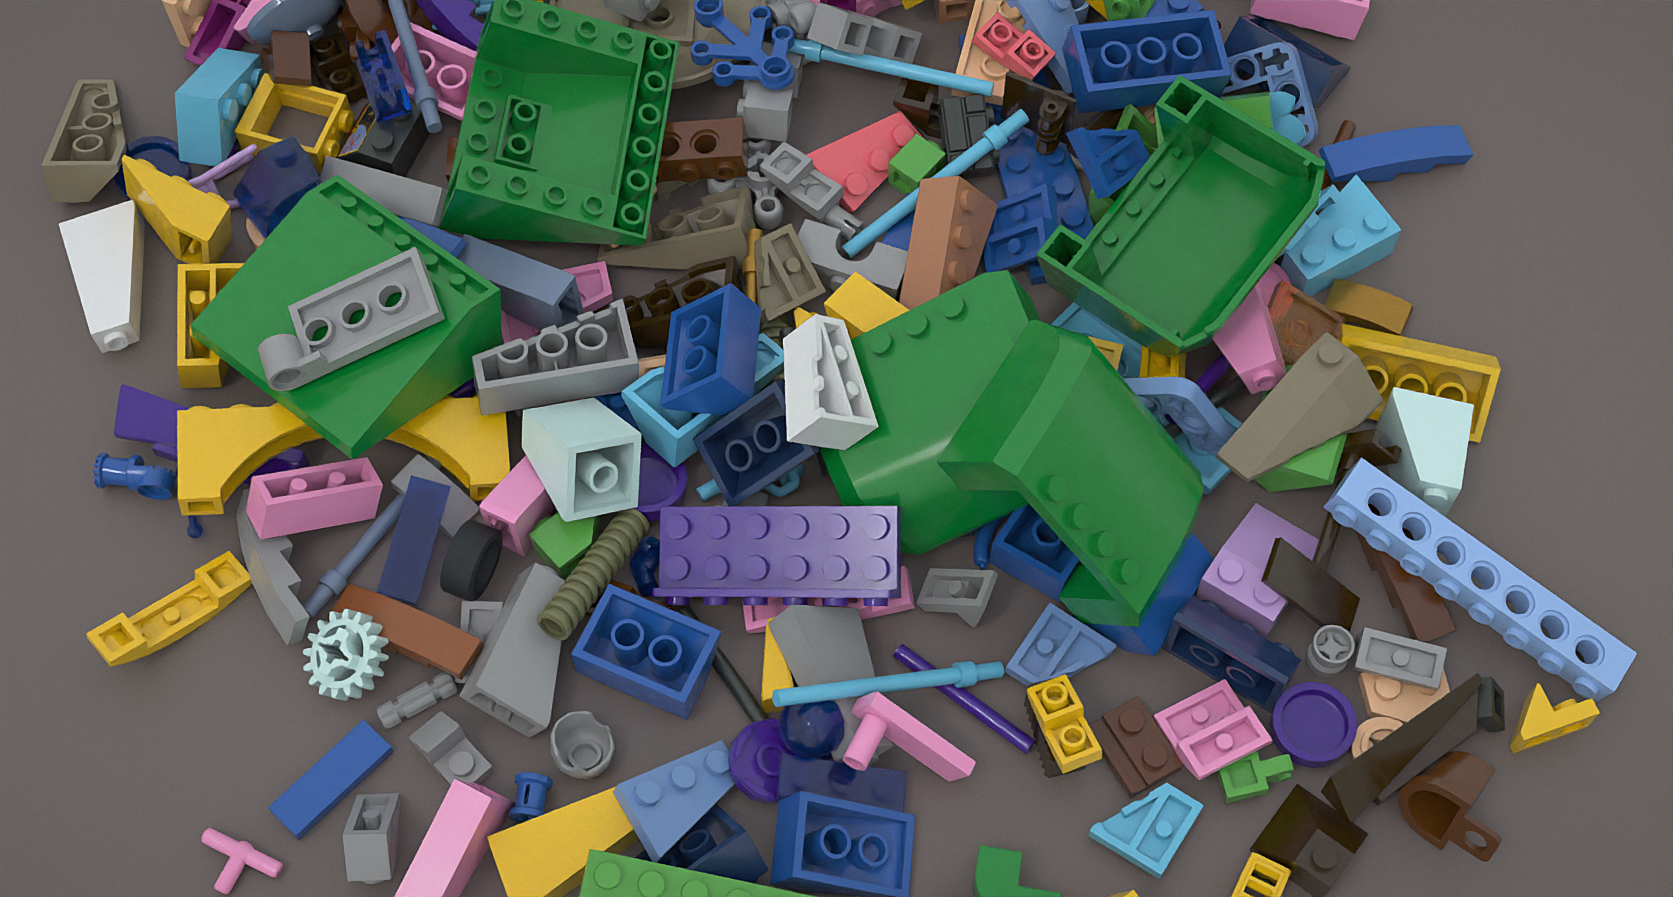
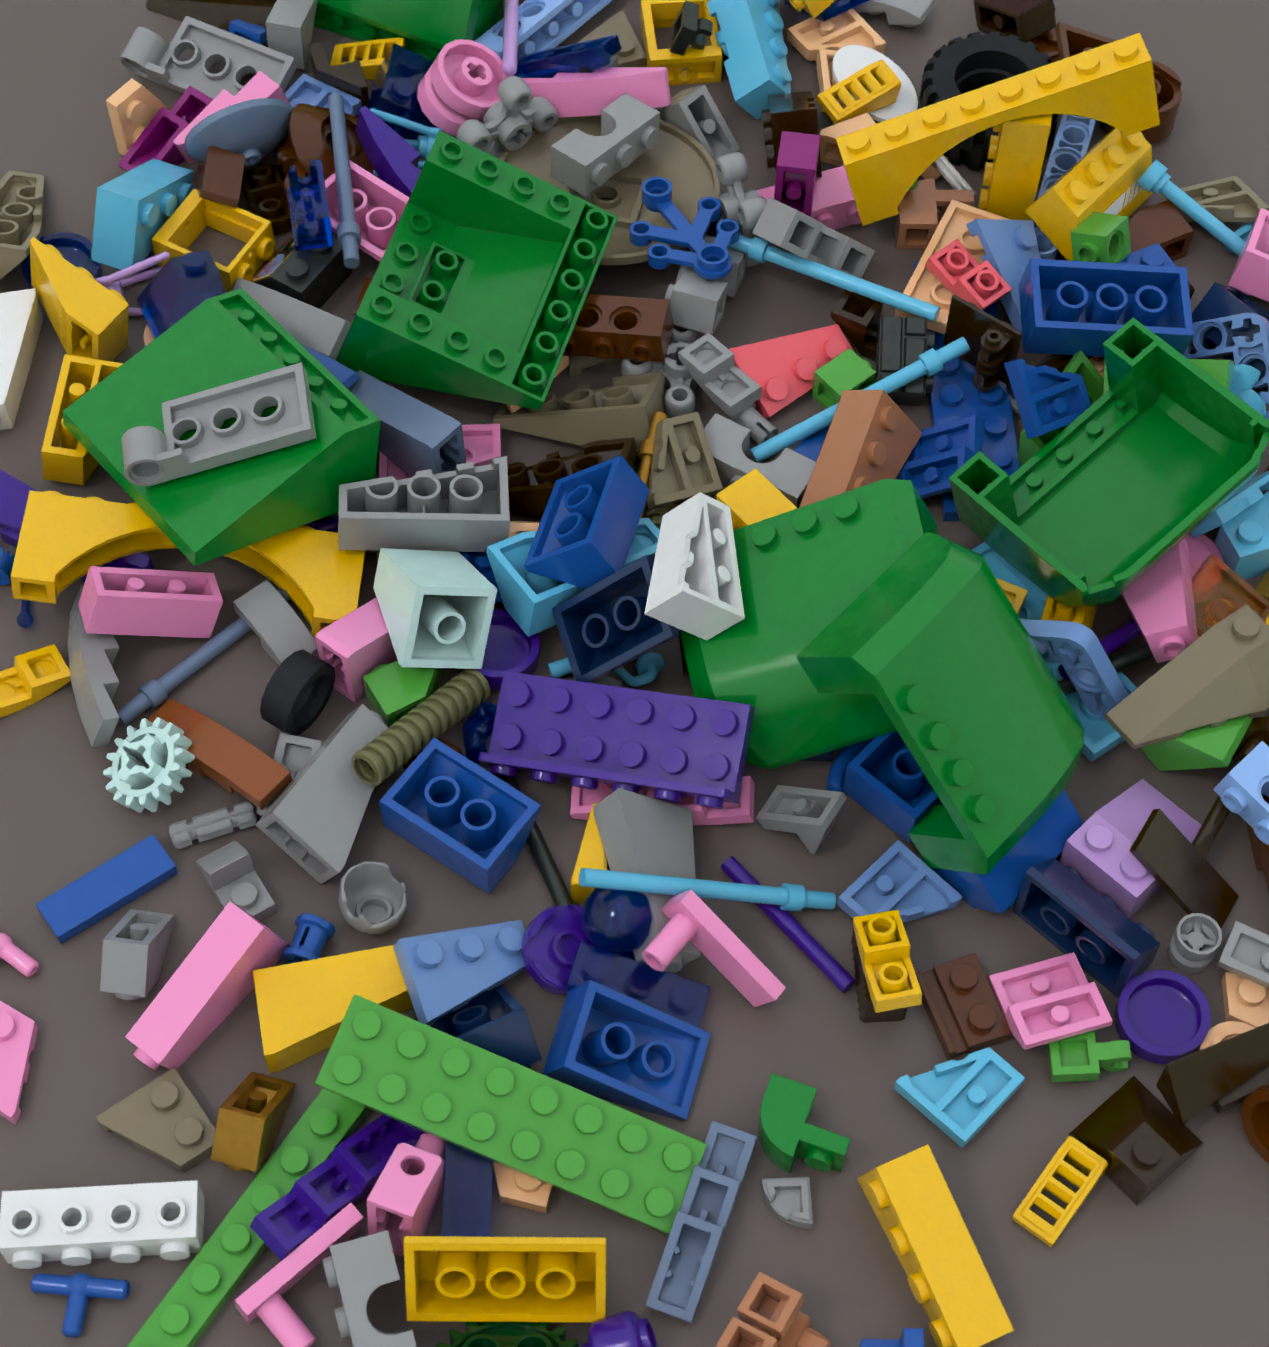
camera: 10 degrees right, 5 degrees down
clear blue plate [377,475,451,604] -> none

